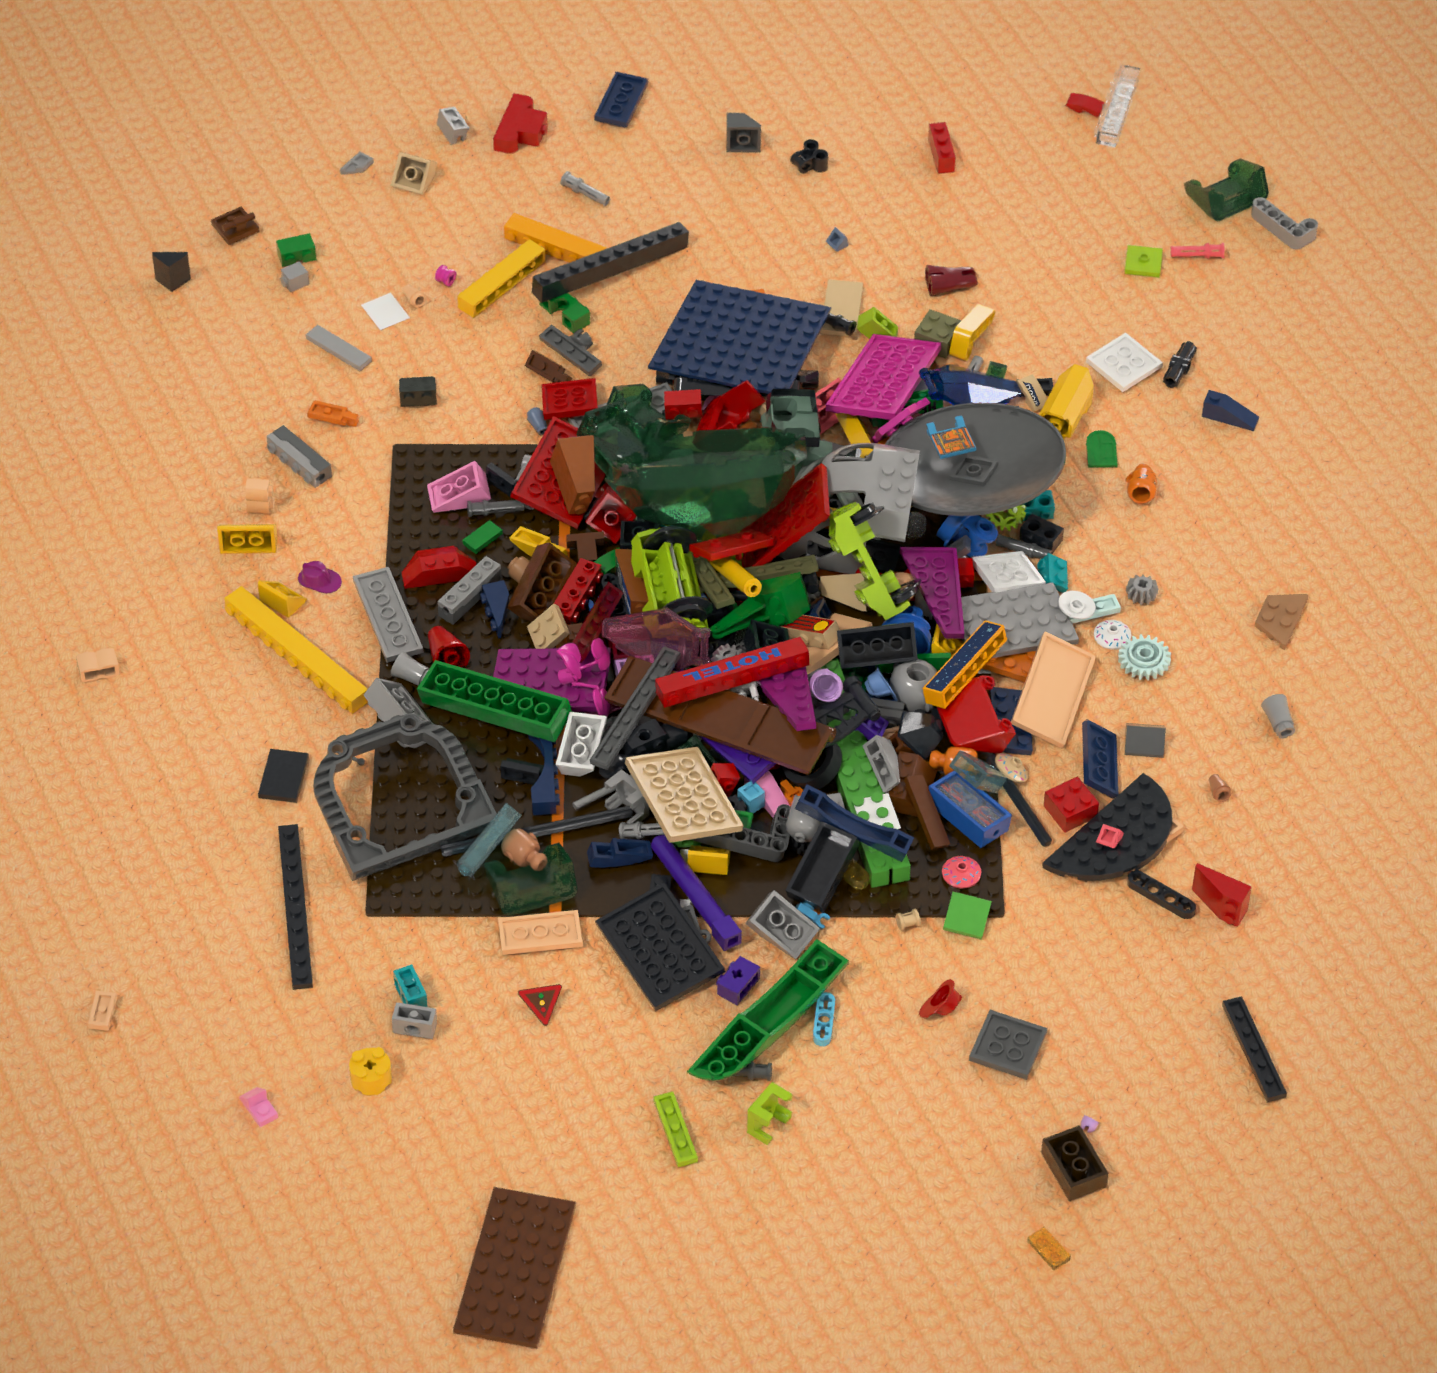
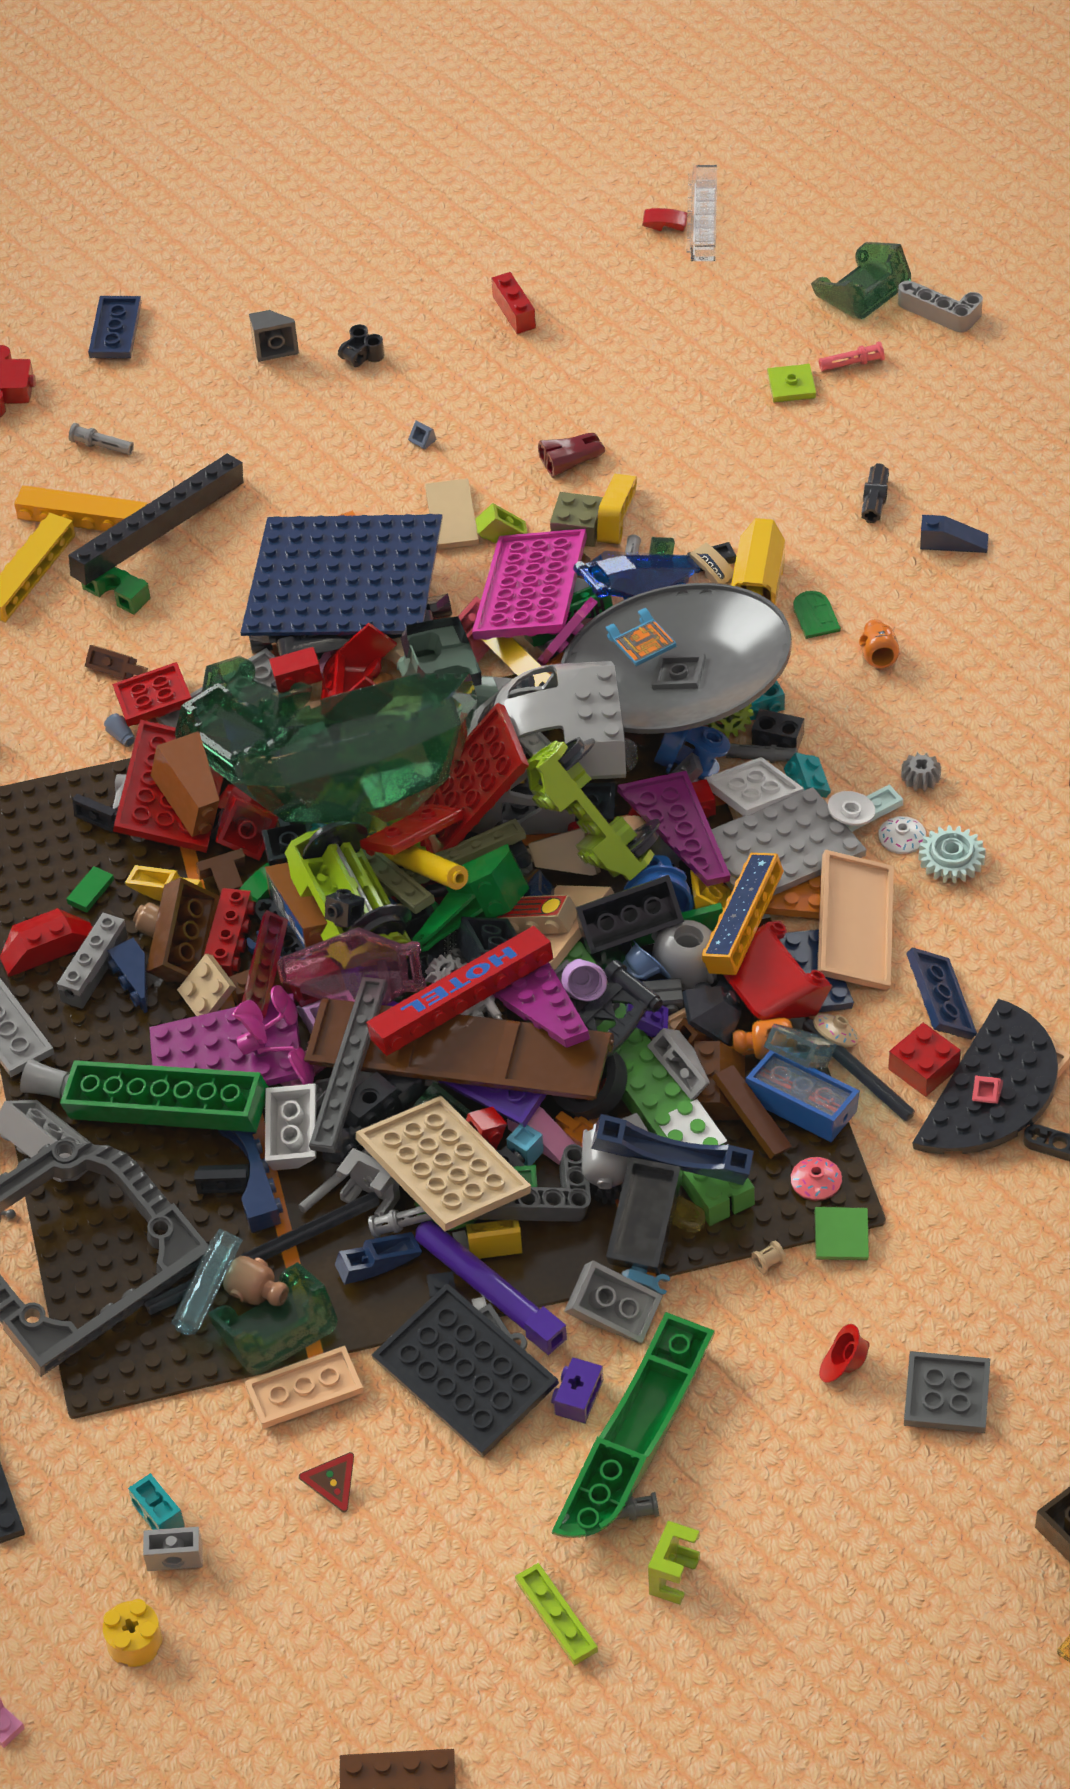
camera: 10 degrees left, 0 degrees up
bright pink slope [427,461,491,513] -> none
red cone [428,626,470,667] -> none
dark grey pin [467,500,524,517] -> none
dark grey plate [539,324,602,377] -> none
medium azure beam [813,992,835,1046] -> none
black pin [825,313,857,336] -> none
white plate [1086,333,1163,392] -> none
dark grey slope [1125,723,1166,758] -> none
none -> black brick [324,889,365,928]

